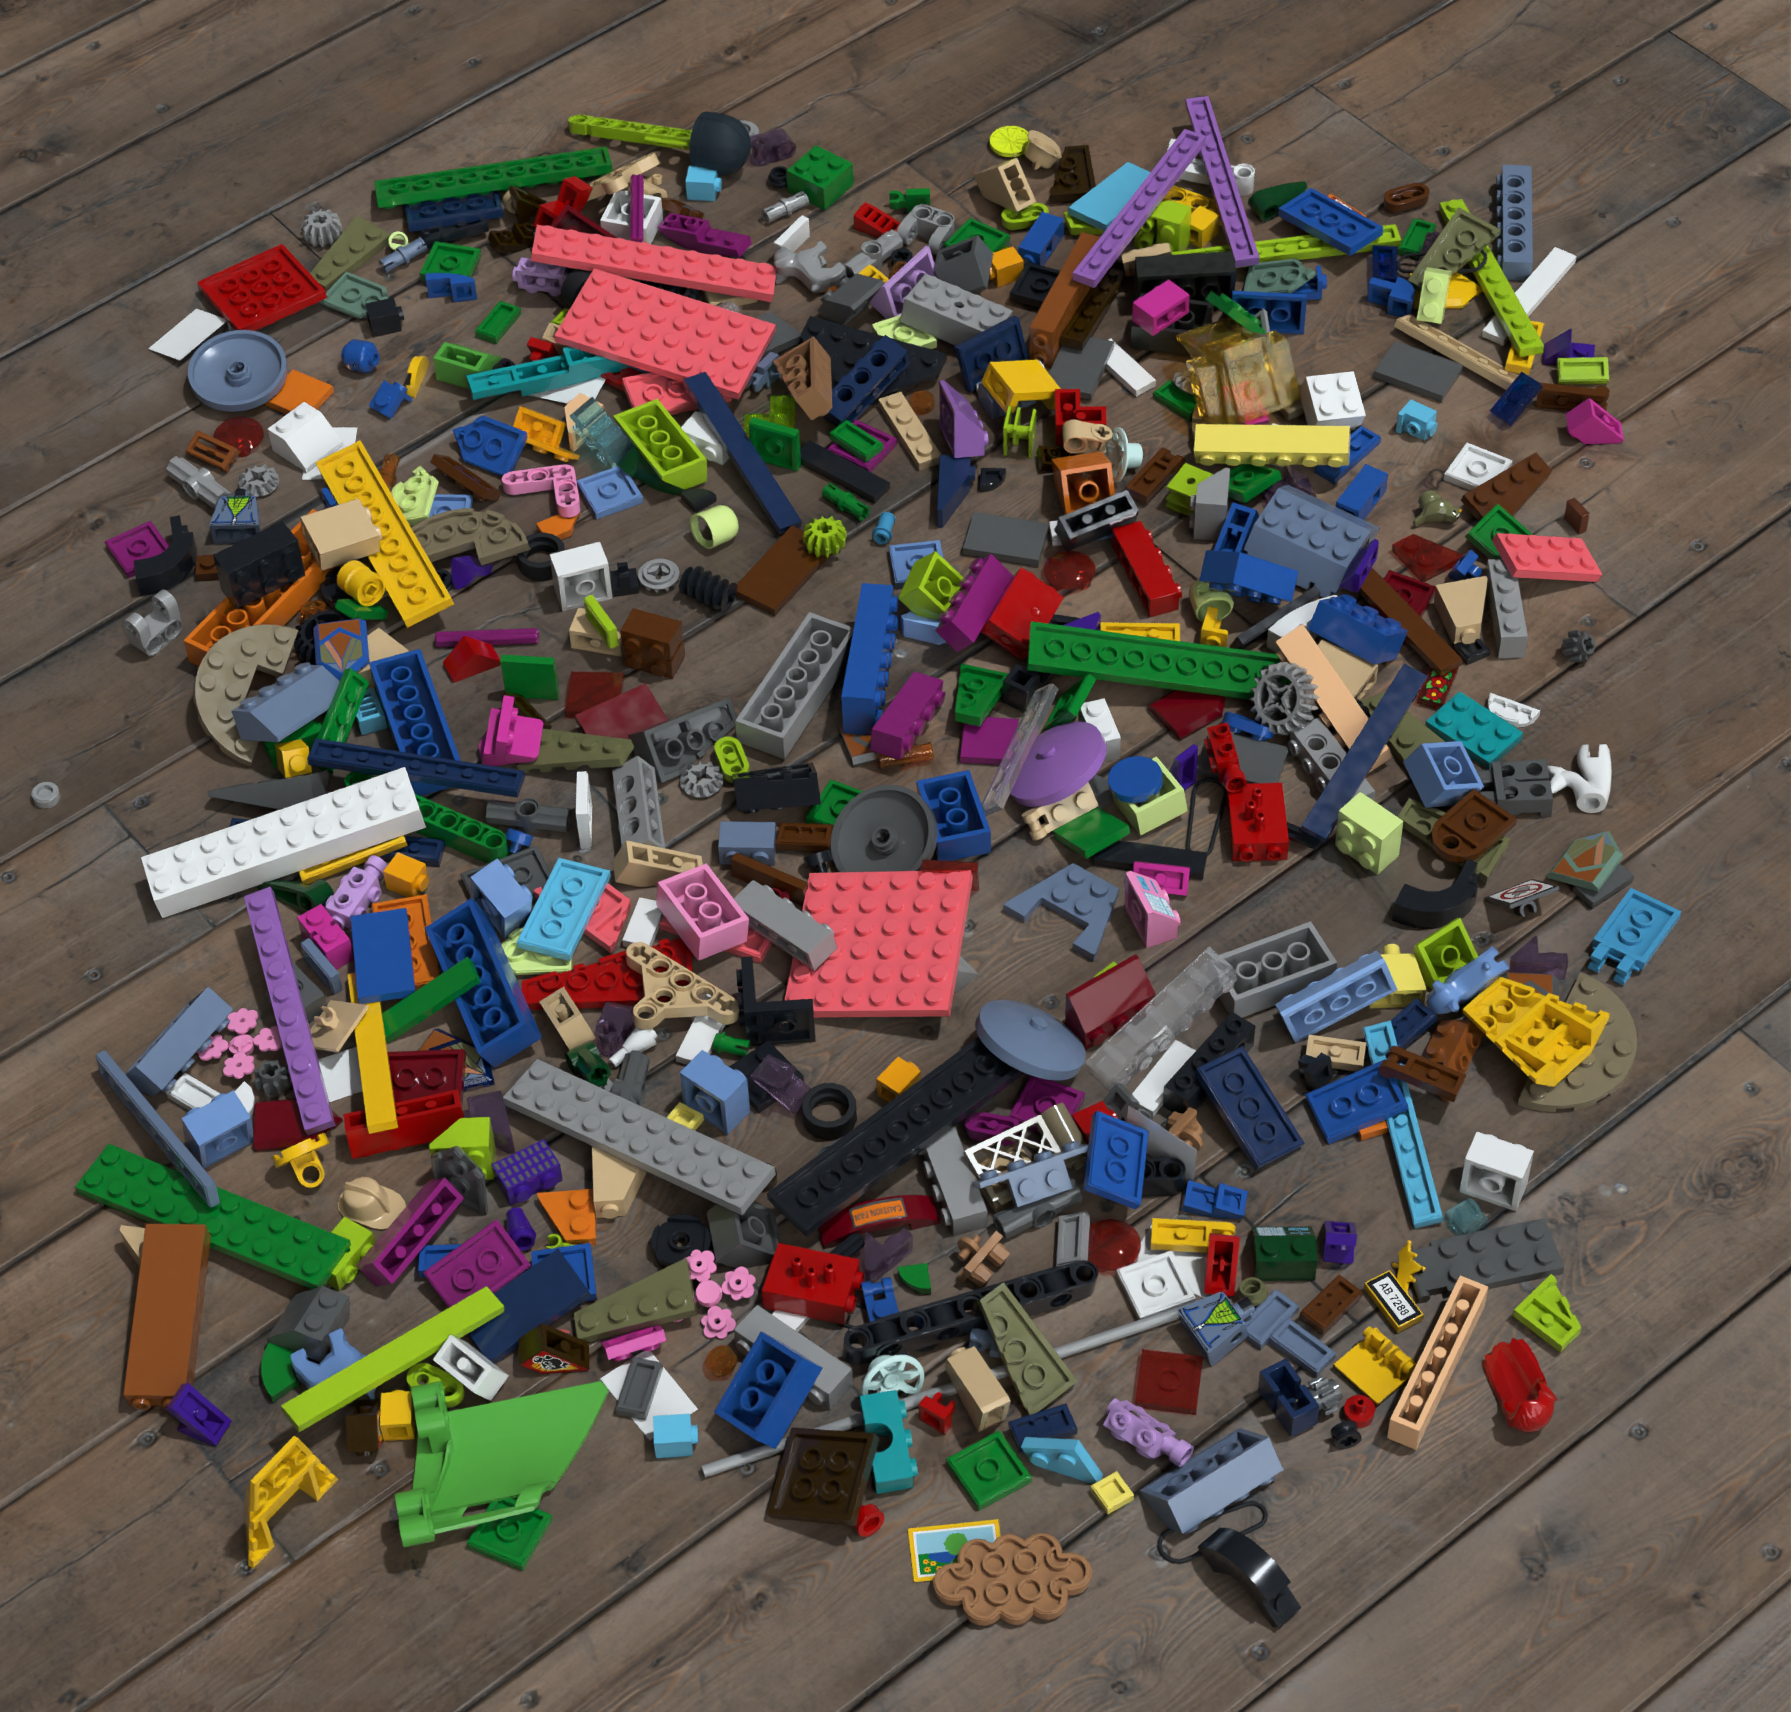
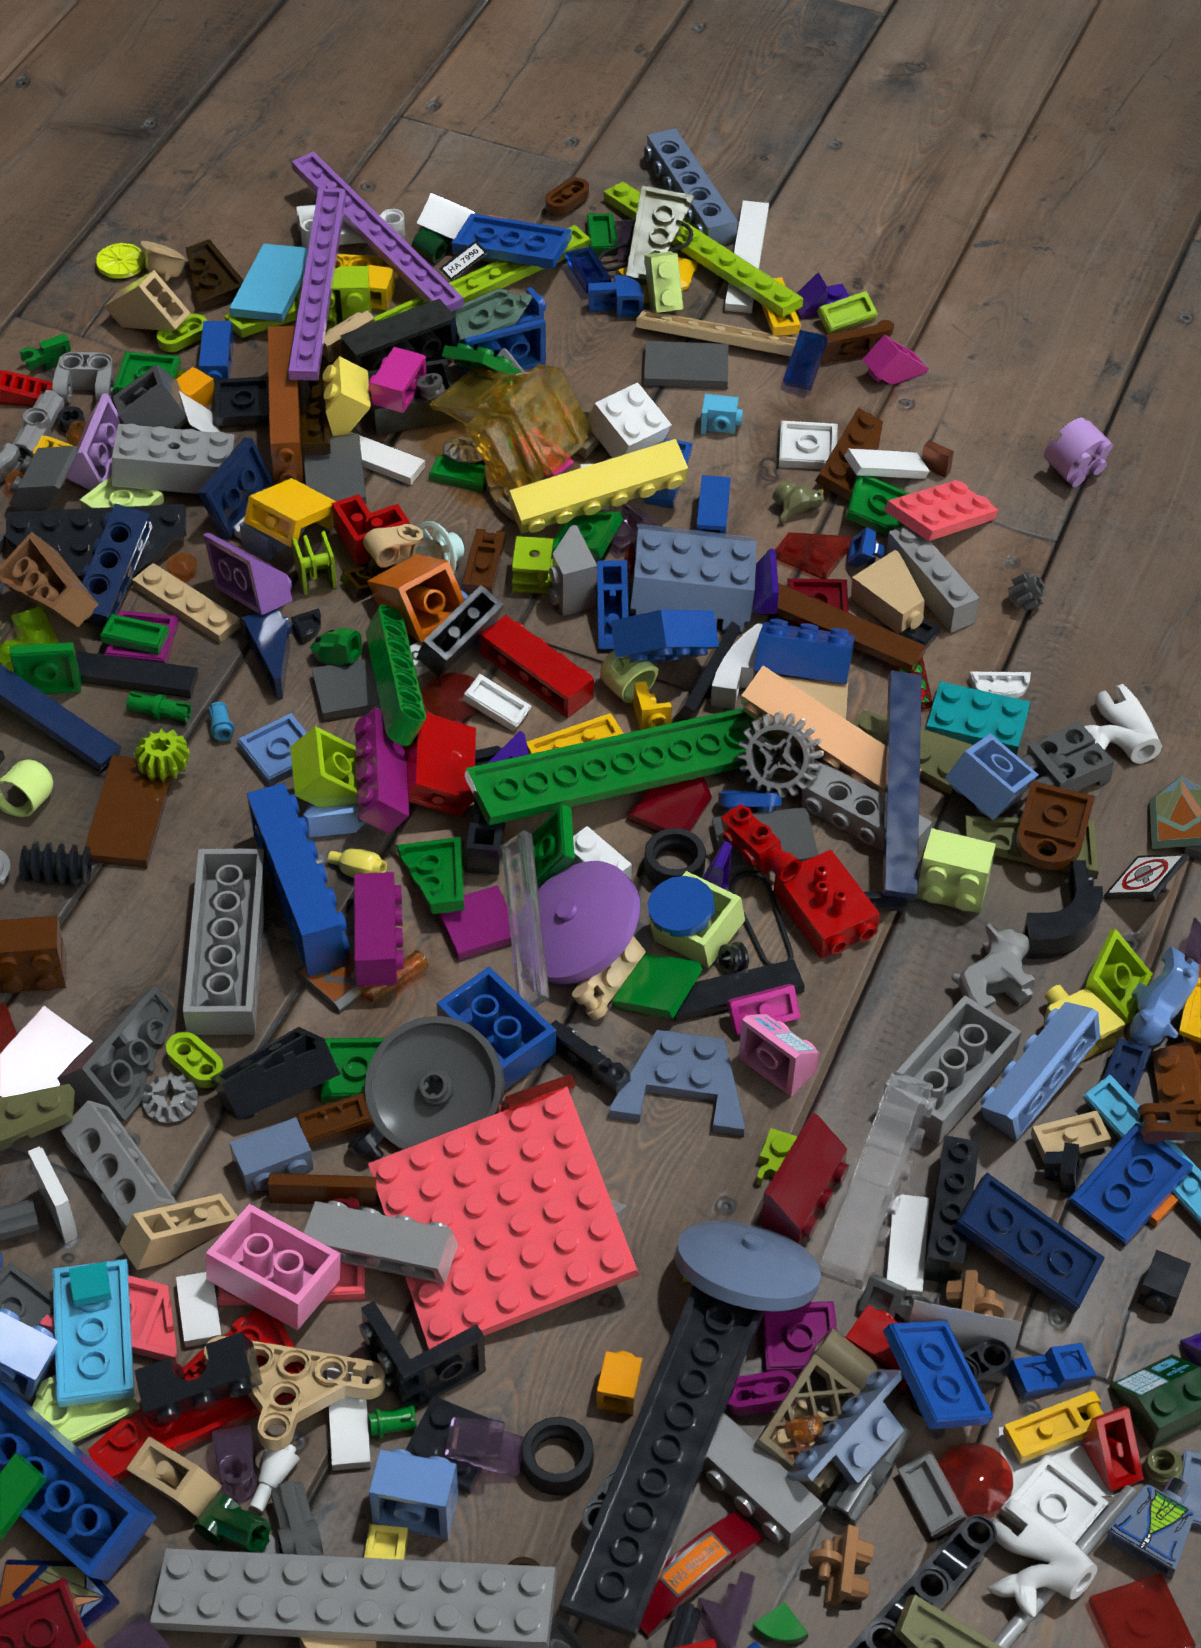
camera: 30 degrees left, 0 degrees up
none -> teal tile [69,1261,112,1307]
none -> black arch [134,1332,263,1423]
none -> white sticker [179,391,220,432]
none -> green rock [310,627,363,666]
none -> light yellow slope [322,356,371,436]
none -> light yellow plant [328,848,387,878]
none -> green beam [366,605,426,746]
none -> white sticker [417,193,474,239]
none -> dark grey bush [417,373,445,400]
none -> sticker [439,240,488,281]
none -> white tile [462,674,532,732]
none -> black hinge [551,1020,631,1093]
none -> black tyre [644,828,706,886]
none -> black bush [718,941,749,974]
none -> clear orange tile [784,1415,824,1443]
none -> white tile [844,449,930,479]
none -> light grey animal [952,923,1035,1012]
none -> white piece [987,1499,1097,1618]
none -> lavender brick [1044,418,1113,487]
none -> black brick [1137,1250,1191,1316]

